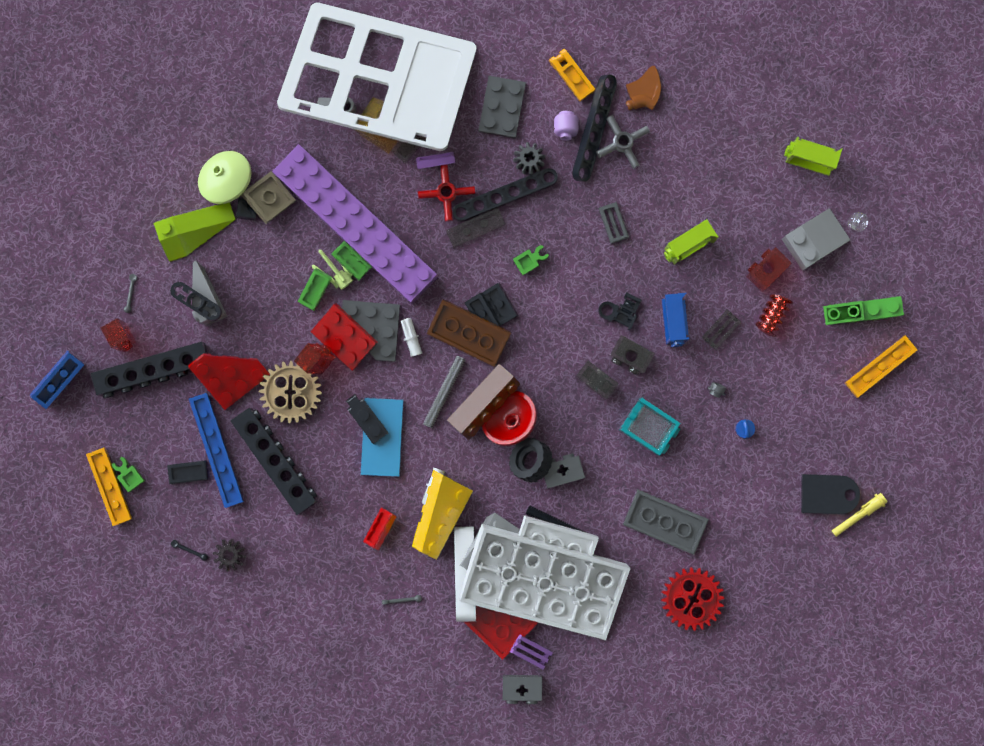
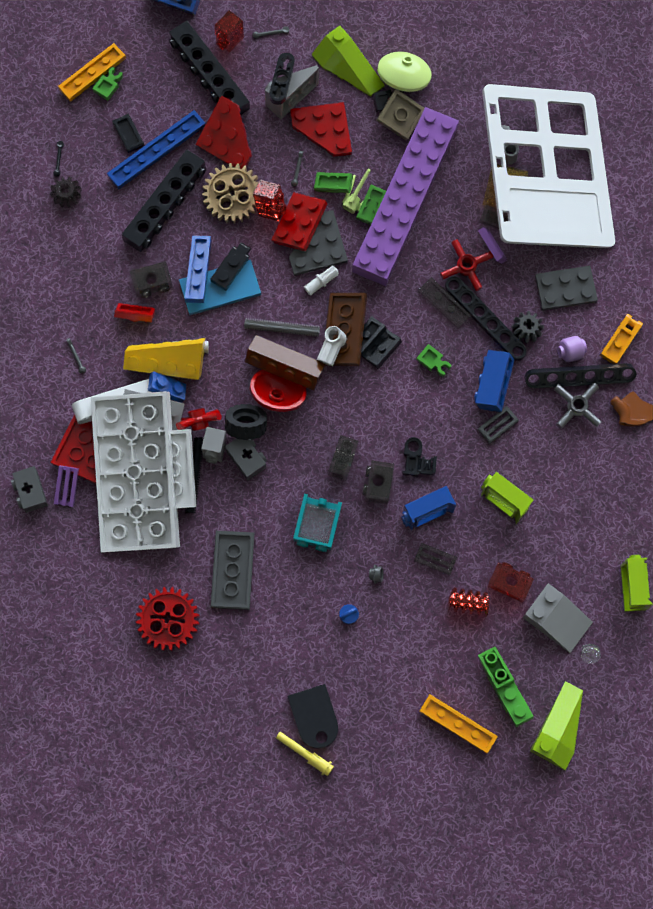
camera: 65 degrees right, 10 degrees down
none -> clear smoke brick [130,261,173,298]
none -> blue plate [148,371,186,403]
none -> red bar [176,408,222,431]
none -> plate [185,236,212,303]
none -> light grey brick [201,427,227,464]
none -> red plate [290,102,352,157]
none -> dark grey hinge [291,151,303,187]
none -> white piece [317,326,347,366]
none -> blue brick [474,350,514,412]
none -> lime wedge [530,681,583,770]

